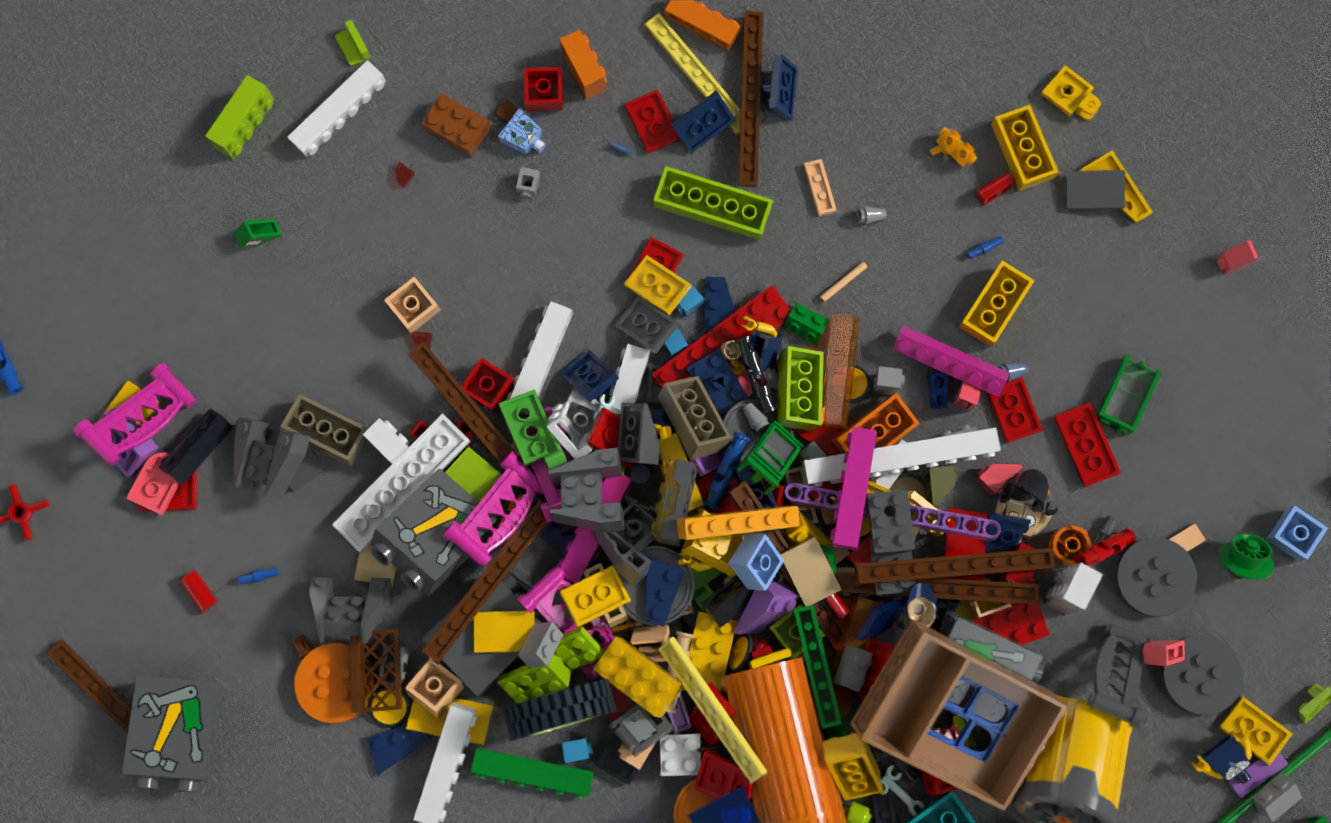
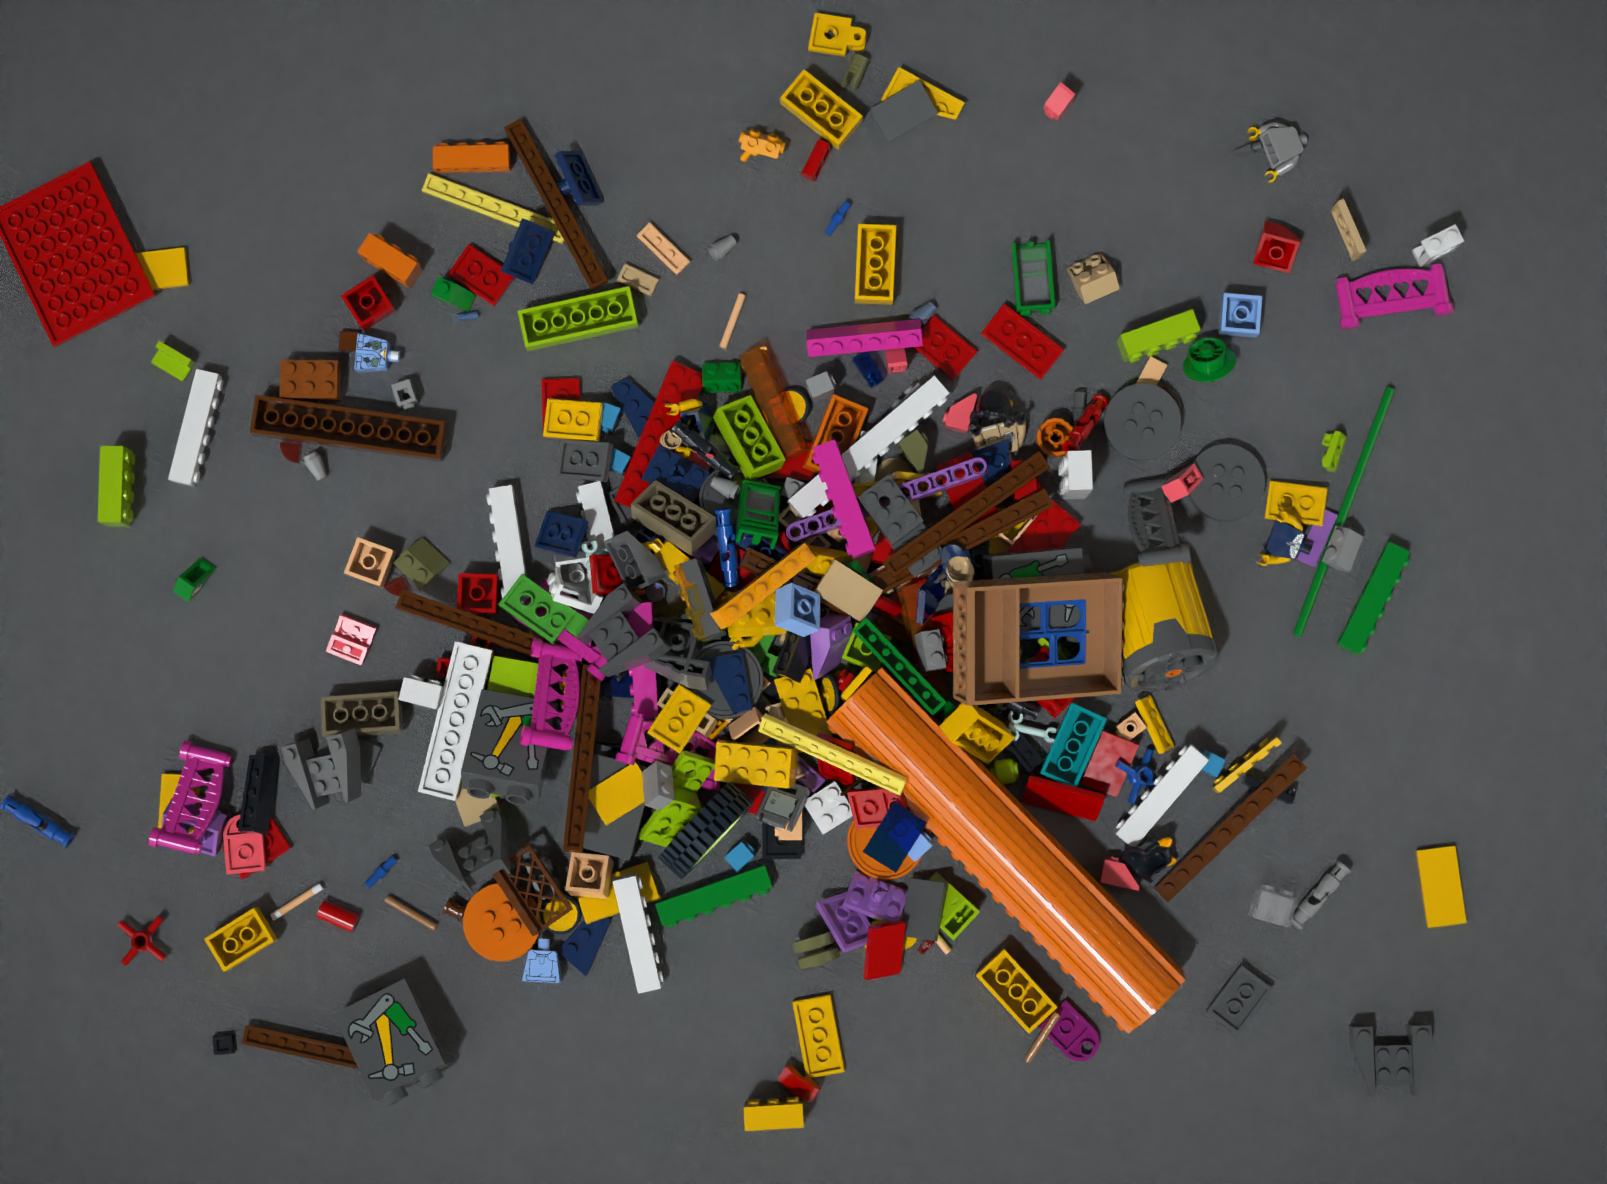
camera: 25 degrees left, 5 degrees up
none -> yellow brick [204,907,278,972]
none -> black tile [212,1034,235,1056]
none -> reddish brown brick [250,395,448,462]
none -> light nougat bar [270,883,323,920]
none -> light grey cone [303,451,327,481]
none -> slope [326,614,377,665]
none -> medium nougat bar [384,895,438,931]
none -> olive slope [393,537,451,591]
none -> green slope [431,277,476,312]
none -> light blue torso [522,938,561,983]
none -> tan tile [617,263,659,297]
none -> olive hinge [841,54,869,91]
none -> tan slope [1066,253,1120,304]
none -> lime brick [1117,309,1201,364]

